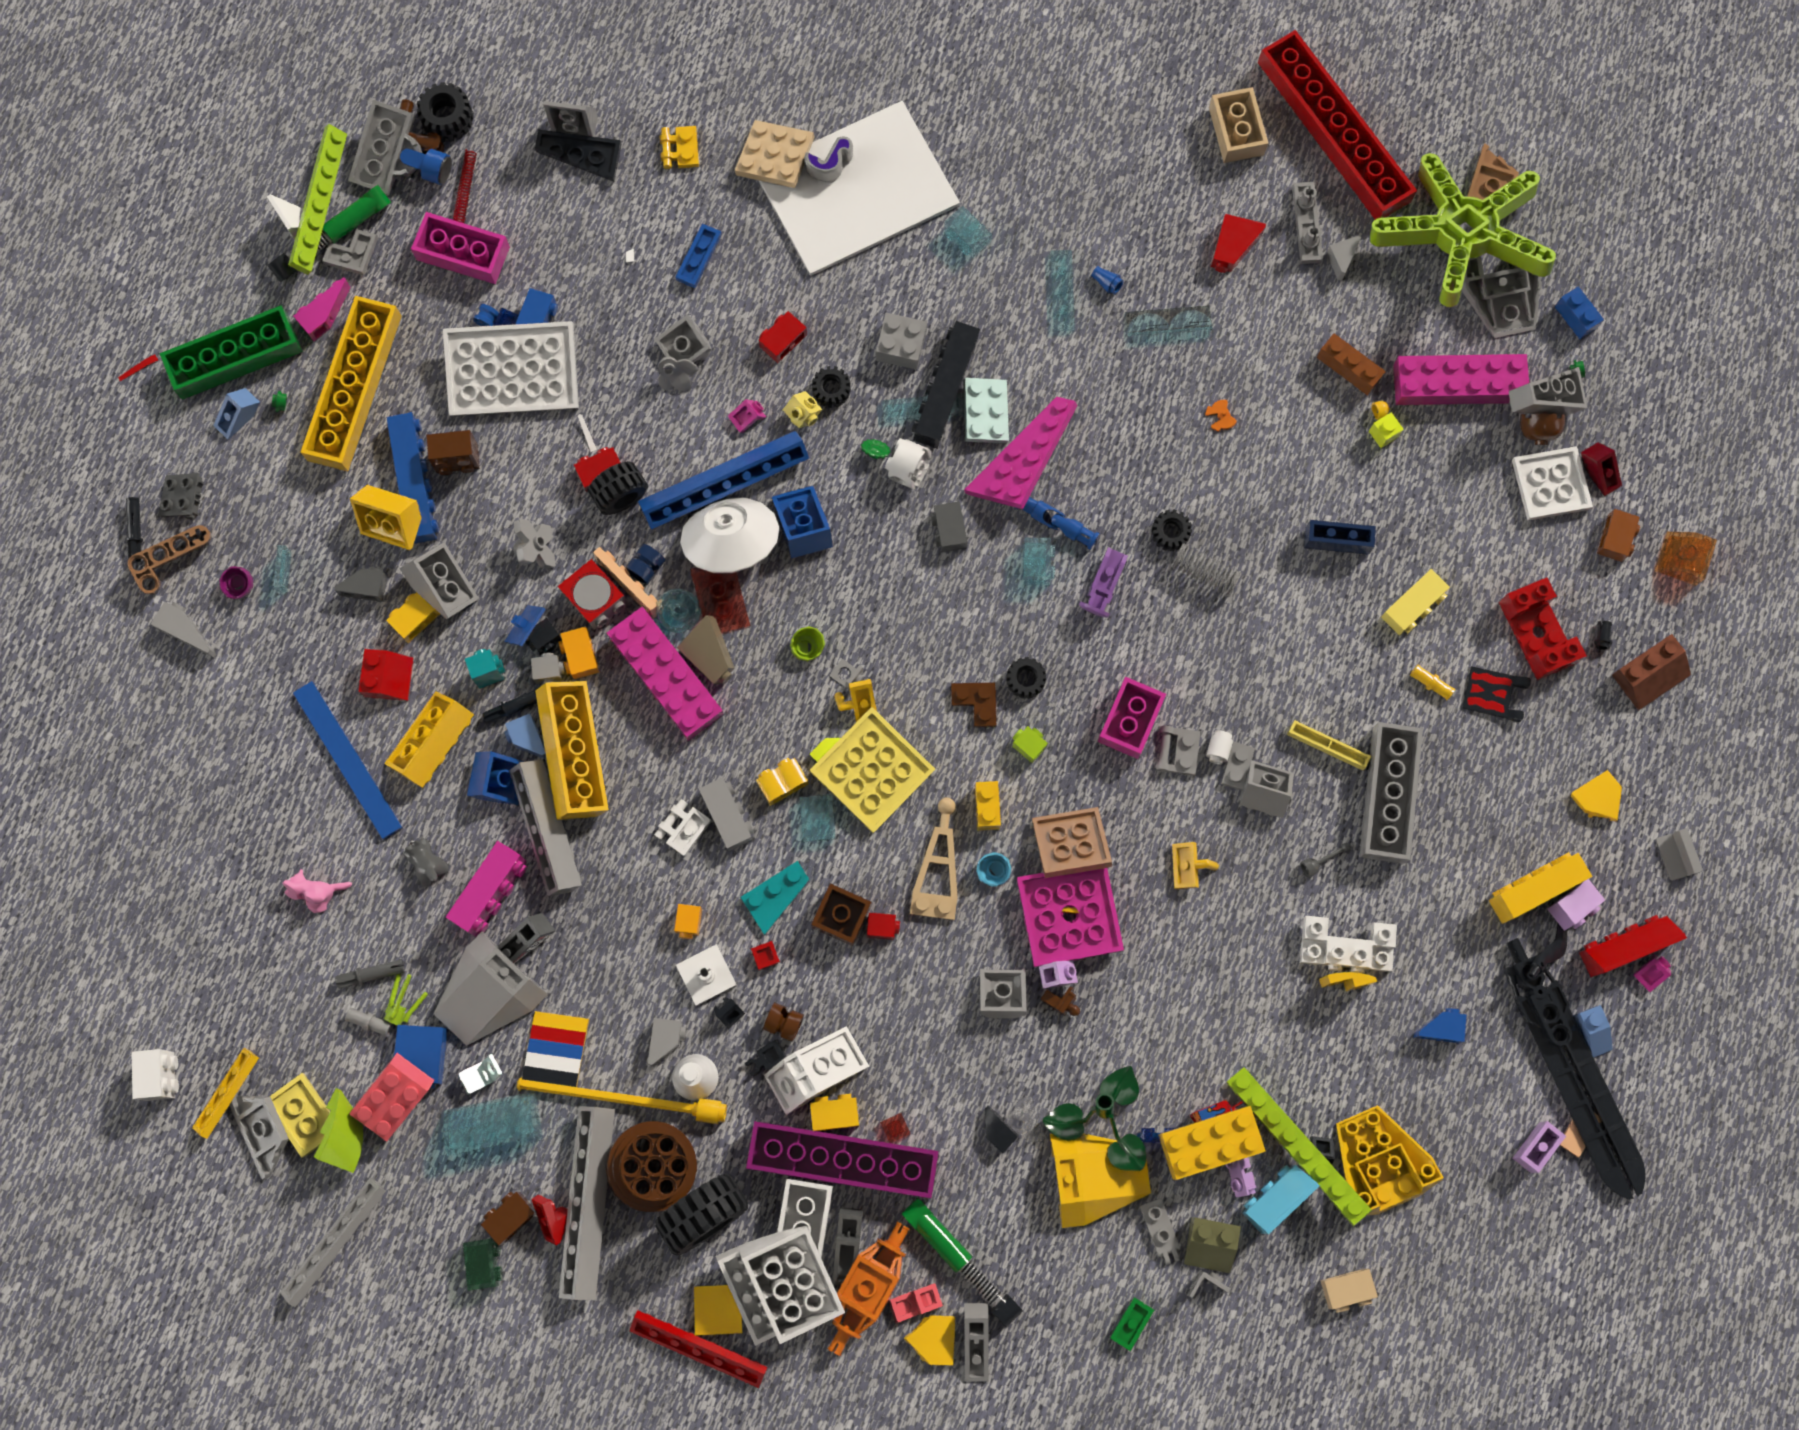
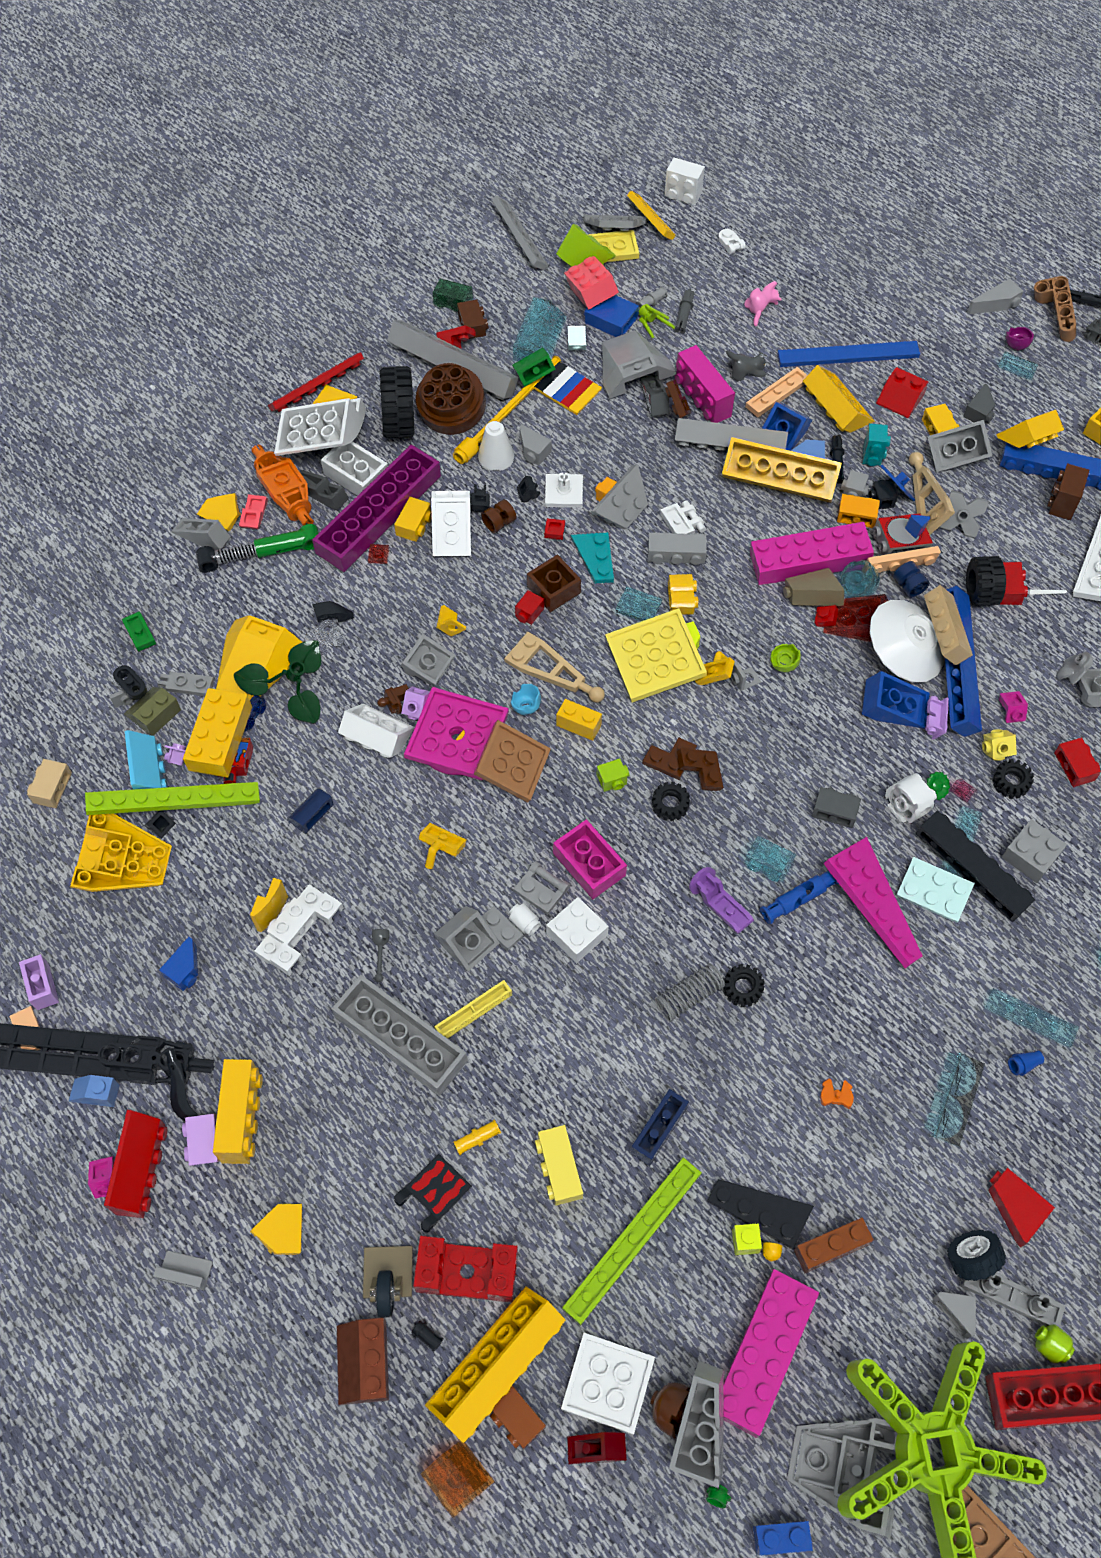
camera: 120 degrees right, 15 degrees down
none -> black plate [113,665,147,700]
none -> dark blue brick [287,789,334,834]
none -> white slope [338,704,415,758]
none -> dark tan plate [363,1246,413,1318]
none -> yellow brick [424,1287,566,1443]
none -> yellow bracket [436,605,466,636]
none -> green brick [512,347,556,387]
none -> white brick [546,897,609,964]
none -> lime plate [562,1157,702,1326]
none -> light grey wing [591,464,648,529]
none -> reddish brown plate [665,379,691,418]
none -> reddish brown plate [677,748,724,791]
none -> black wing [707,1179,814,1250]
none -> white plate [718,229,745,254]
none -> light nougat plate [745,367,808,418]
none -> red plate [814,605,838,627]
none -> blue slope [905,515,930,539]
none -> tan plate [909,452,955,535]
none -> tan brick [924,585,973,665]
none -> lavender hinge [926,696,949,740]
none -> black wheel [947,1230,1006,1281]
none -> clear pink slope [950,778,977,803]
none -> lime head [1035,1324,1075,1364]

